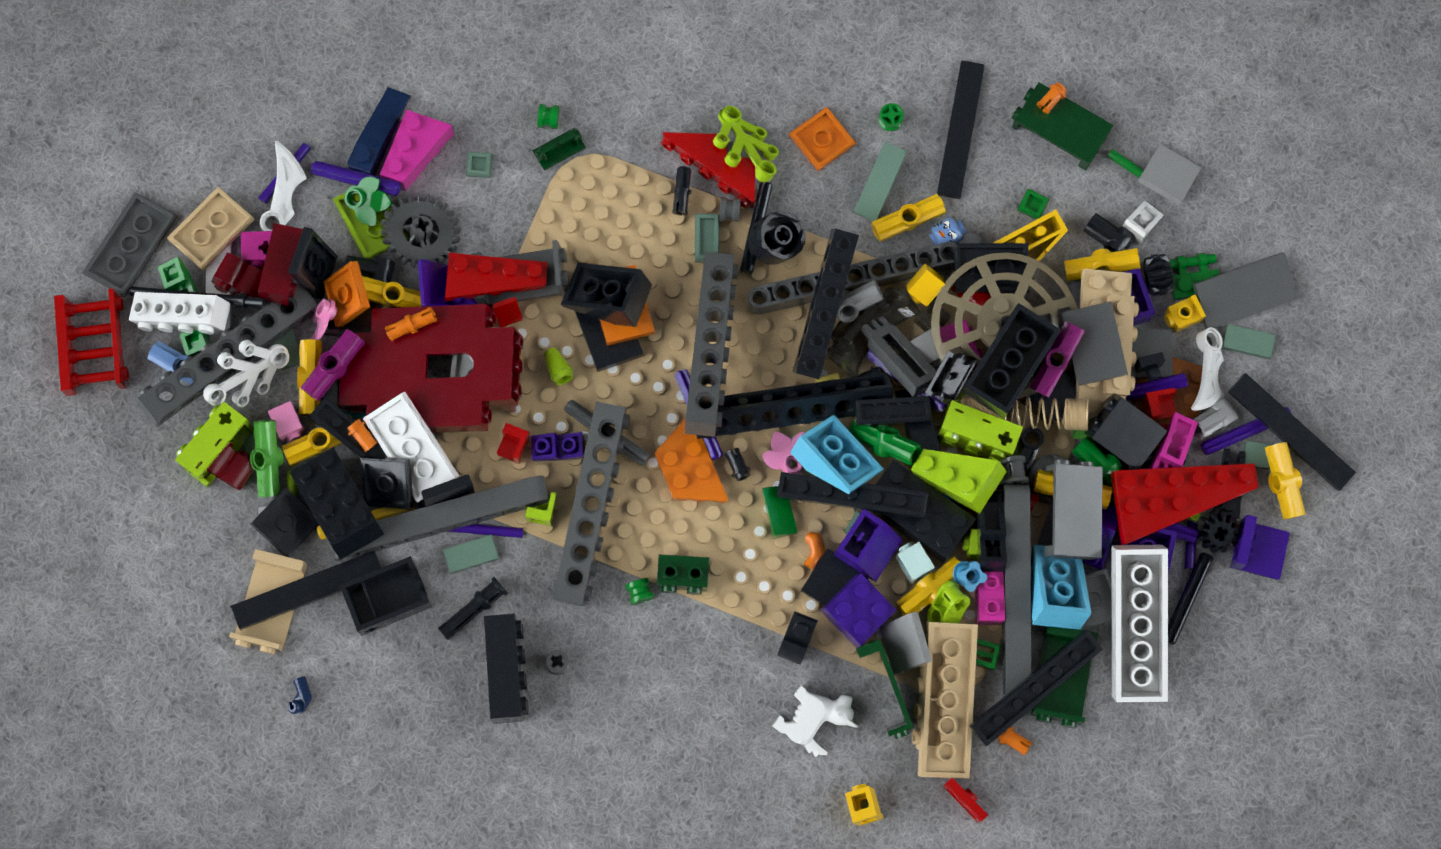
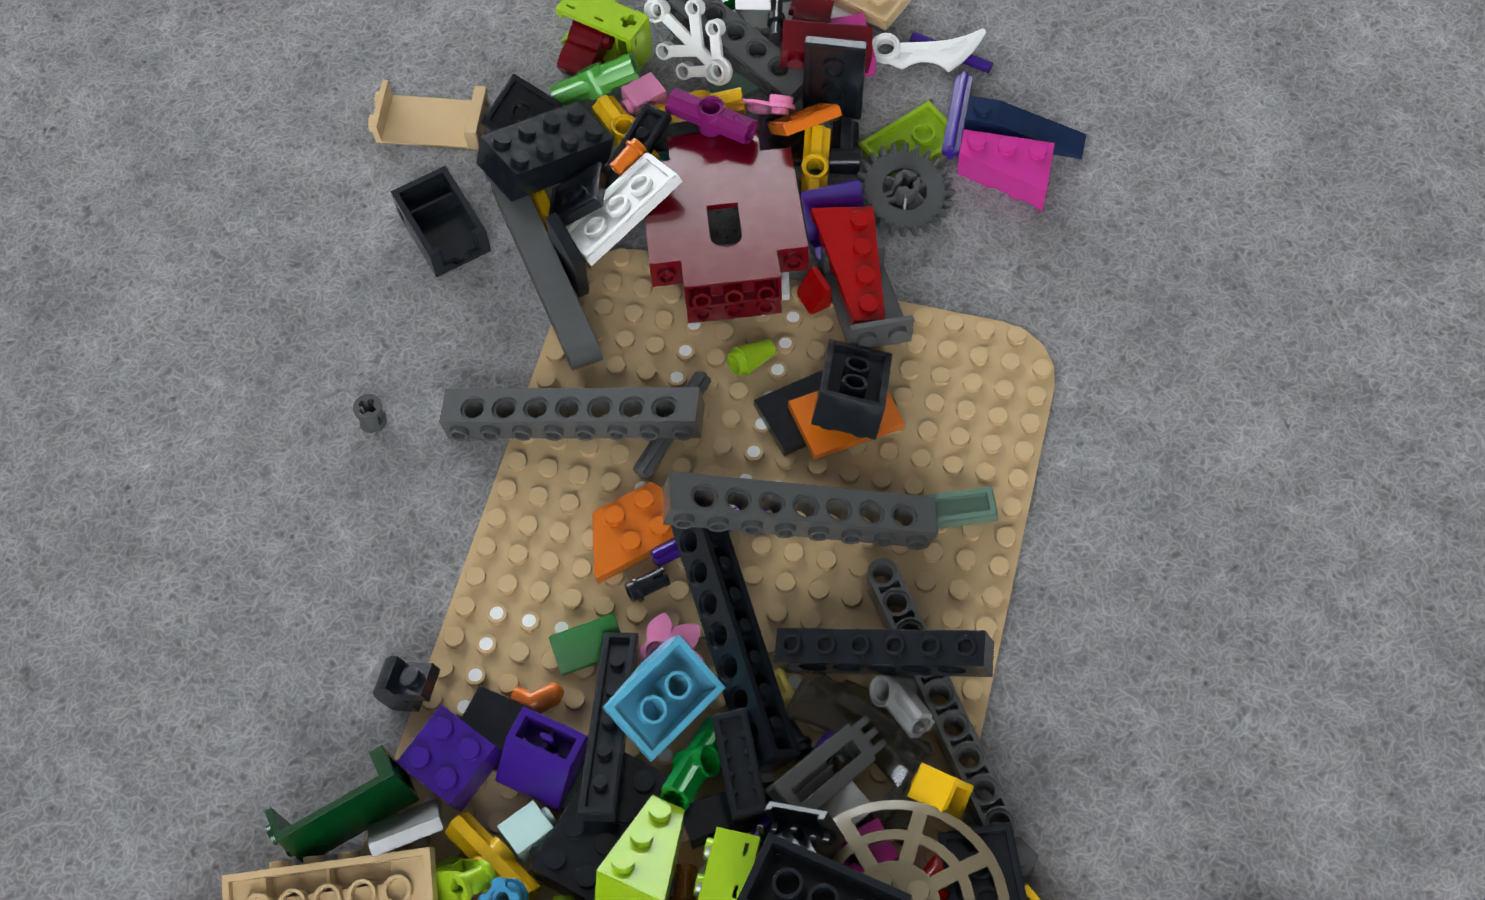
camera: 90 degrees right, 15 degrees down
black tile [231,551,381,631] -> none
dark blue arm [288,676,312,715] -> none
green plate [344,177,392,226] -> none
orange pin [385,307,437,341] -> none
black pin [438,577,509,640] -> none
sand green tile [443,535,499,574] -> none
dark purple bar [448,524,523,538] -> none
sand green tile [466,152,492,178] -> none
black brick [484,613,529,724] -> none
red panel [497,423,530,464] -> none
lime panel [525,492,558,526] -> none
dark purple slope [531,432,585,461] -> none
dark green hinge [532,128,586,171] -> none
green wheel [537,104,559,129] -> none
green wheel [625,578,655,605] -> none
dark green brick [657,554,709,595] -> none
red slope [661,132,755,209] -> none
black axle [672,166,692,216] -> none
lime plant [713,105,779,182] -> none
dark grey wheel [720,197,740,222] -> none
black axle [740,182,772,274] -> none
black brick [749,211,806,265] -> none
white animal [772,685,858,757] -> none
orange tile [789,107,856,171] -> none
yellow brick [845,784,884,826] -> none
sand green slope [854,142,907,221] -> none
yellow piece [871,194,946,242] -> none
green wheel [879,103,904,132] -> none
medium blue head [929,217,967,253] -> none
black tile [937,60,985,199] -> none

